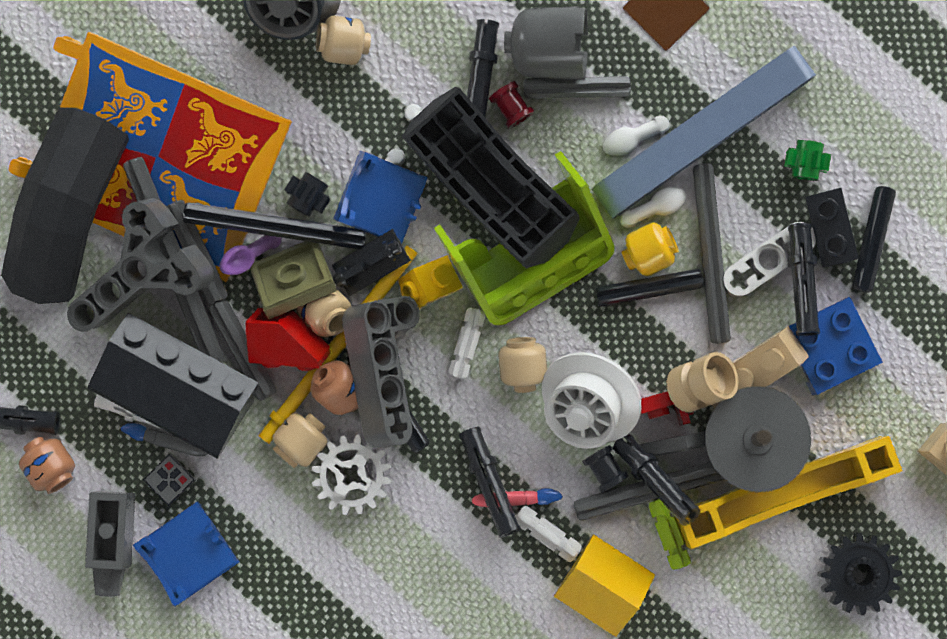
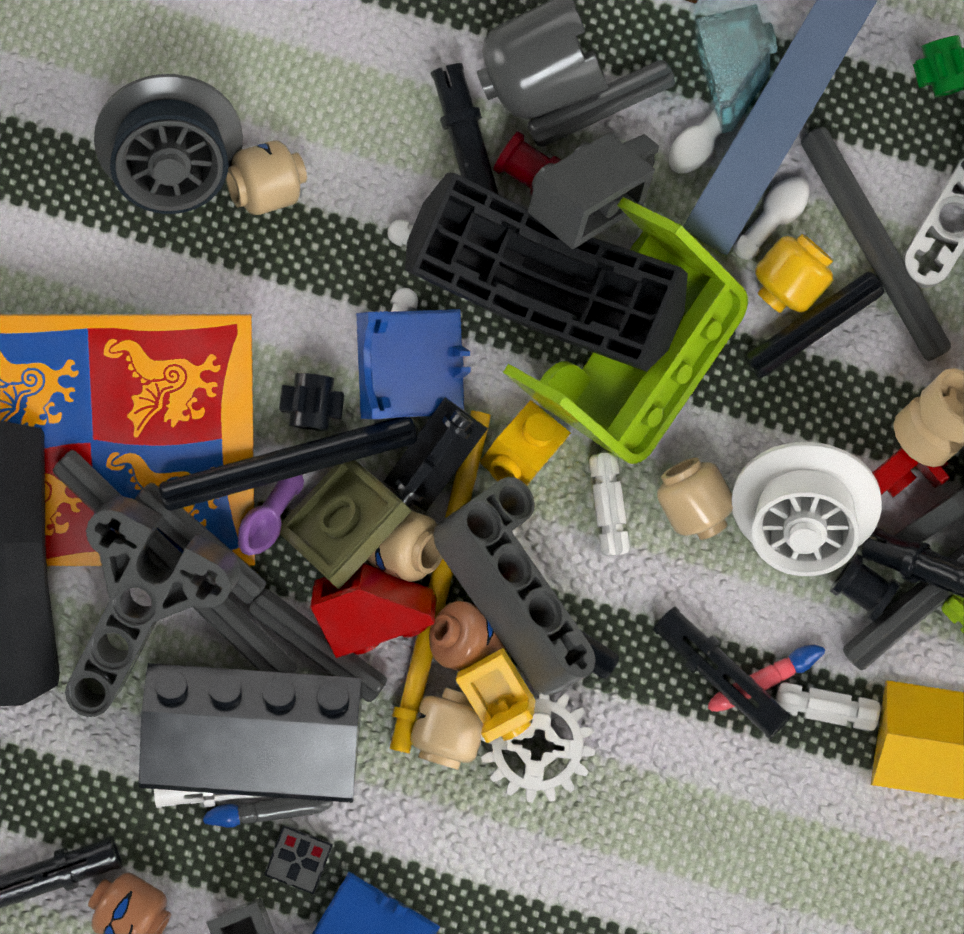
camera: 30 degrees left, 0 degrees up
none -> yellow bracket [455,648,536,743]
none -> dark grey hinge [527,132,659,250]
none -> clear light blue slope [695,4,777,134]

